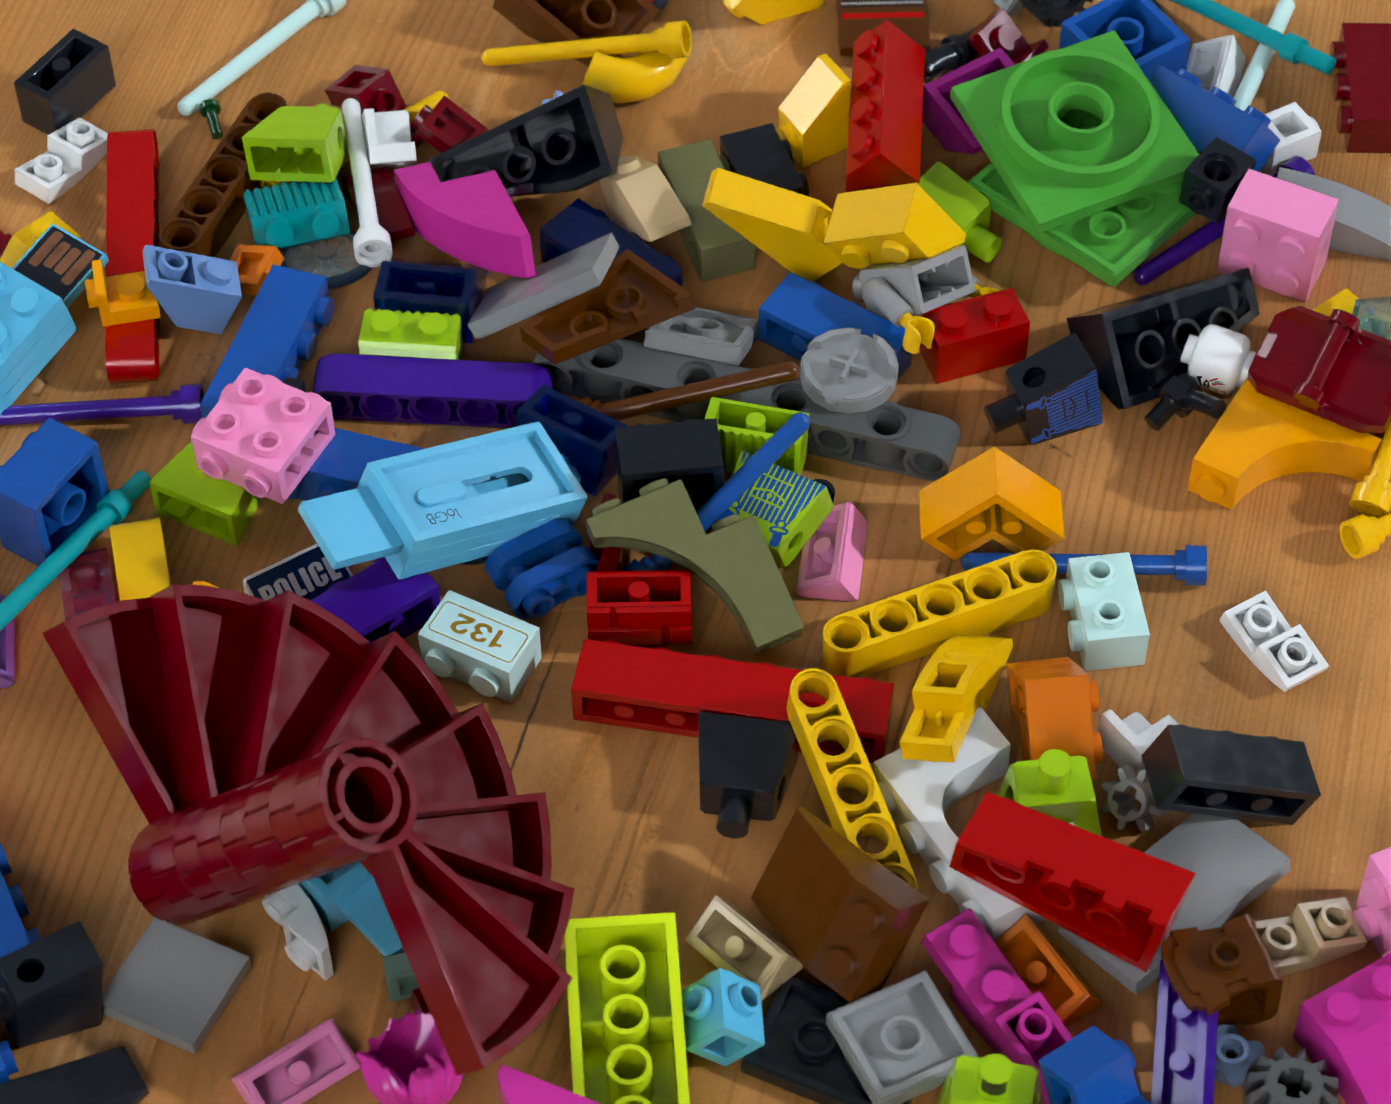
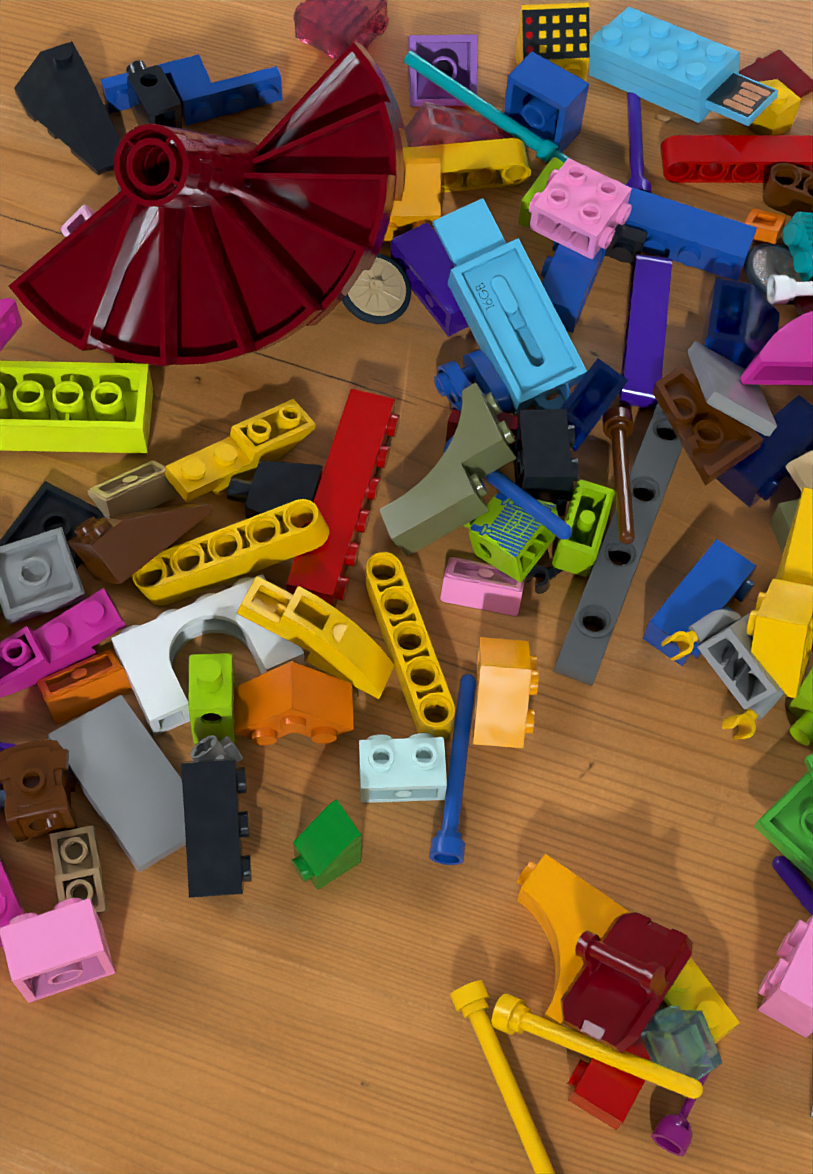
camera: 90 degrees right, 10 degrees up
light orange bracket [85,259,161,327] -> none
medium blue slope [142,245,242,335] -> none
lime brick [358,308,464,360] -> none
light aqua brick [418,590,542,703] -> none
red brick [587,570,692,645] -> none
light grey tile [644,307,759,366] -> none
medium azure brick [681,968,765,1067] -> none
light grey tile [799,328,899,414] -> none
red brick [919,288,1030,384] -> none
red wedge [949,792,1196,973] -> none
black torso [984,333,1103,445] -> none
black wedge [1066,268,1260,410] -> none
white panel [1098,709,1179,777] -> none
black piece [1144,372,1226,431] -> none
white head [1180,324,1257,395] -> none
white slope [1219,591,1329,692] -> none
none -> yellow slope [164,399,316,503]
none -> green slope [291,799,362,890]

